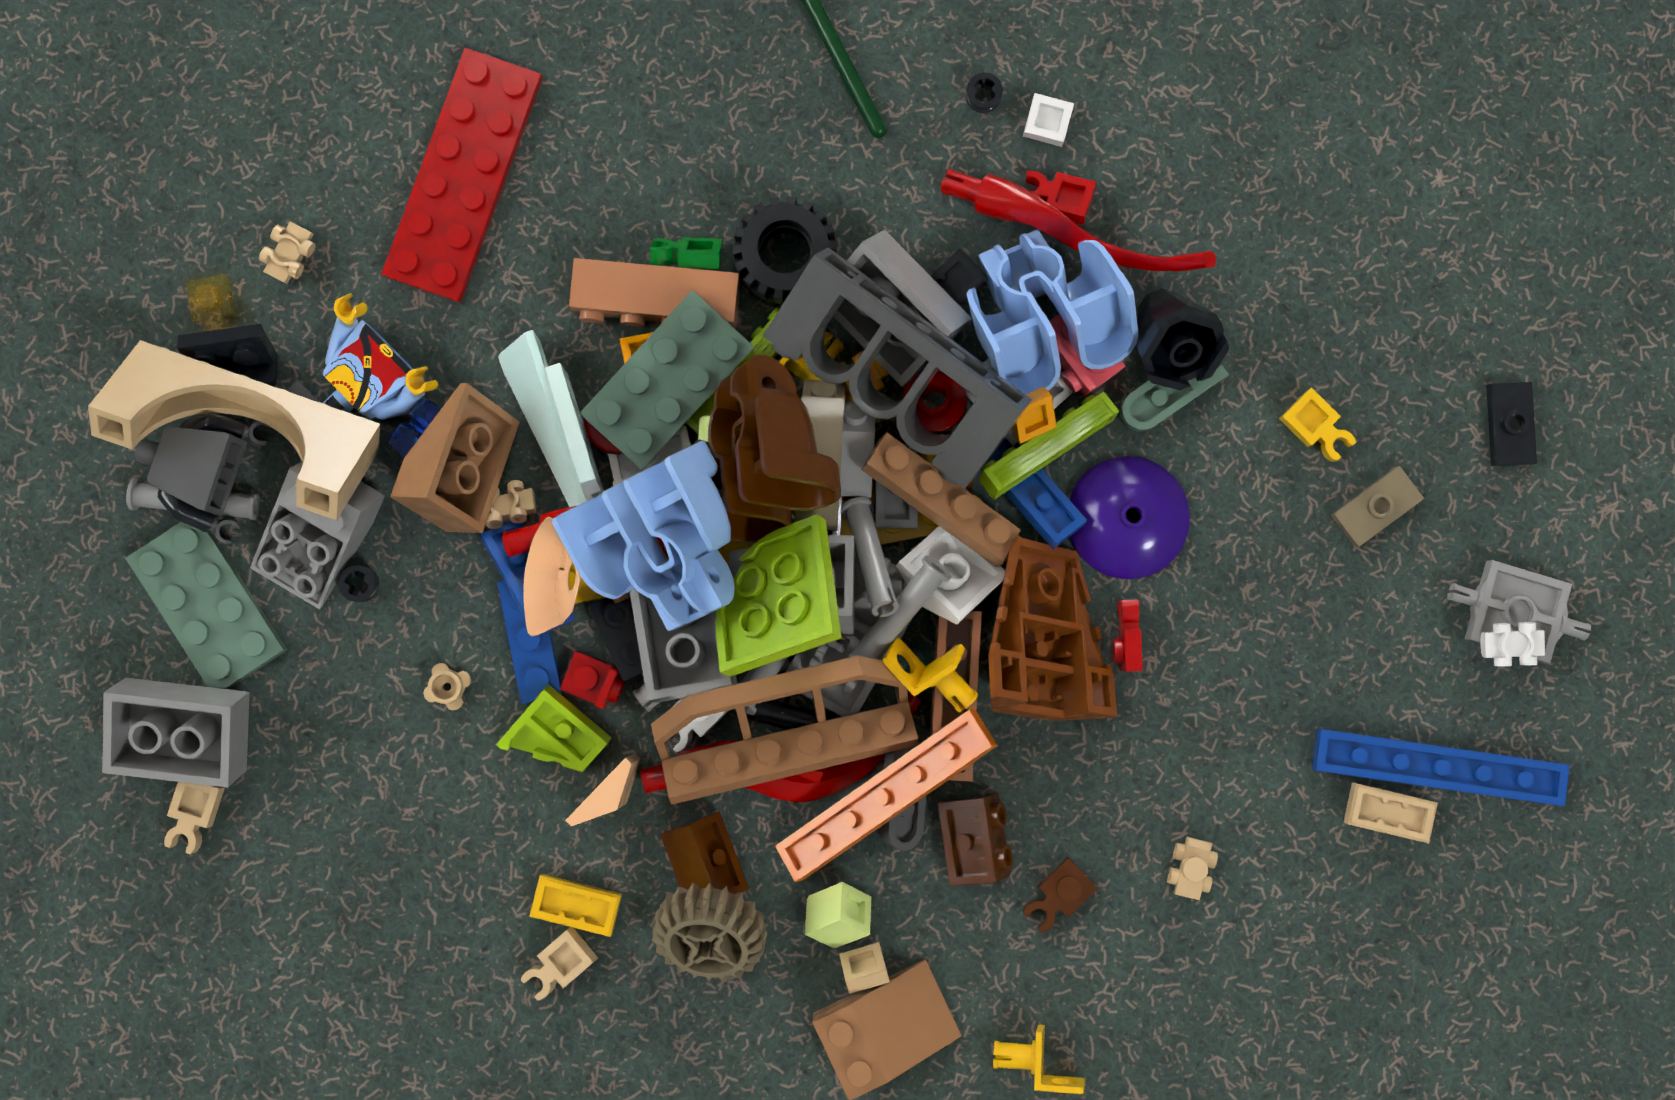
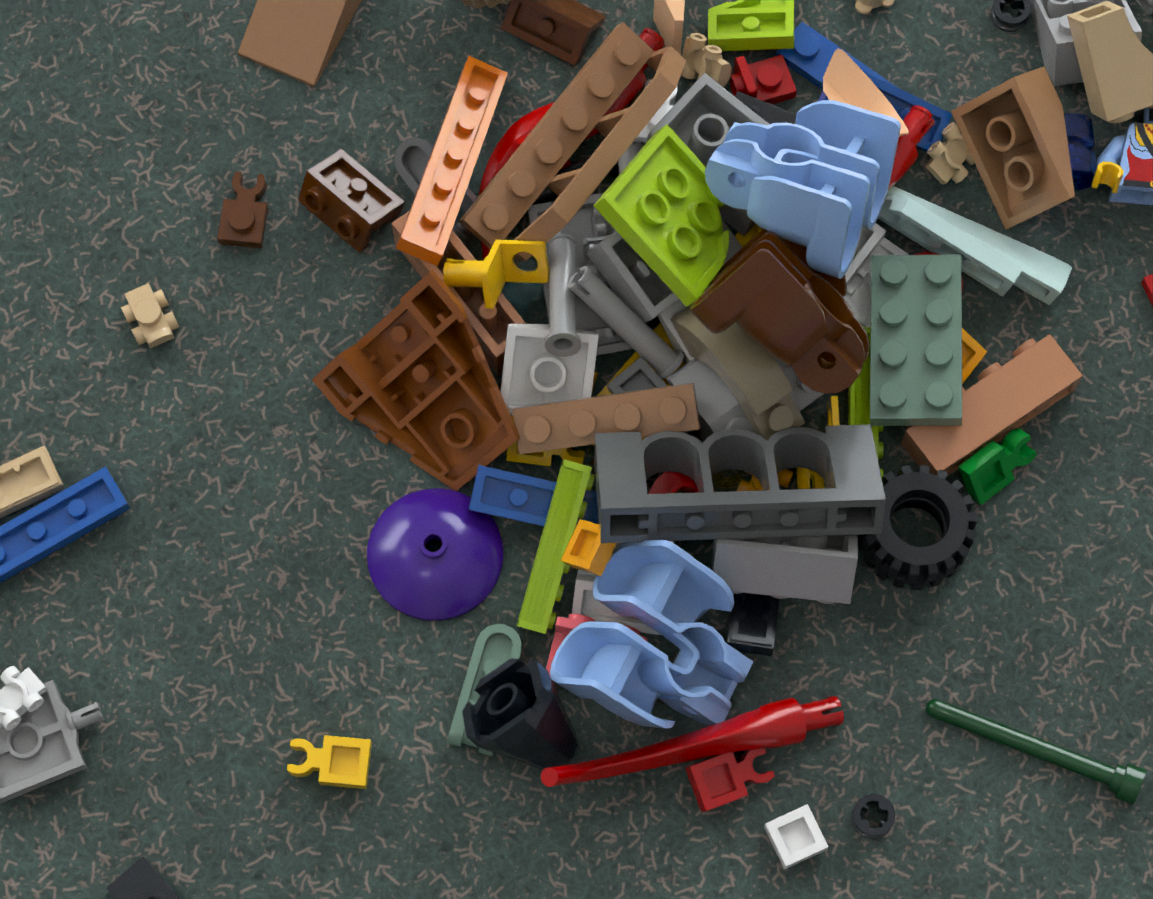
camera: 140 degrees right, 15 degrees down
yellowish green panel [805,882,871,948] -> none
tan plate [839,942,890,994] -> none
yellow bracket [993,1024,1085,1094] -> none
red plate [1111,600,1143,672] -> none
dark tan plate [1331,466,1425,548] -> none
none -> tan piece [681,33,732,87]

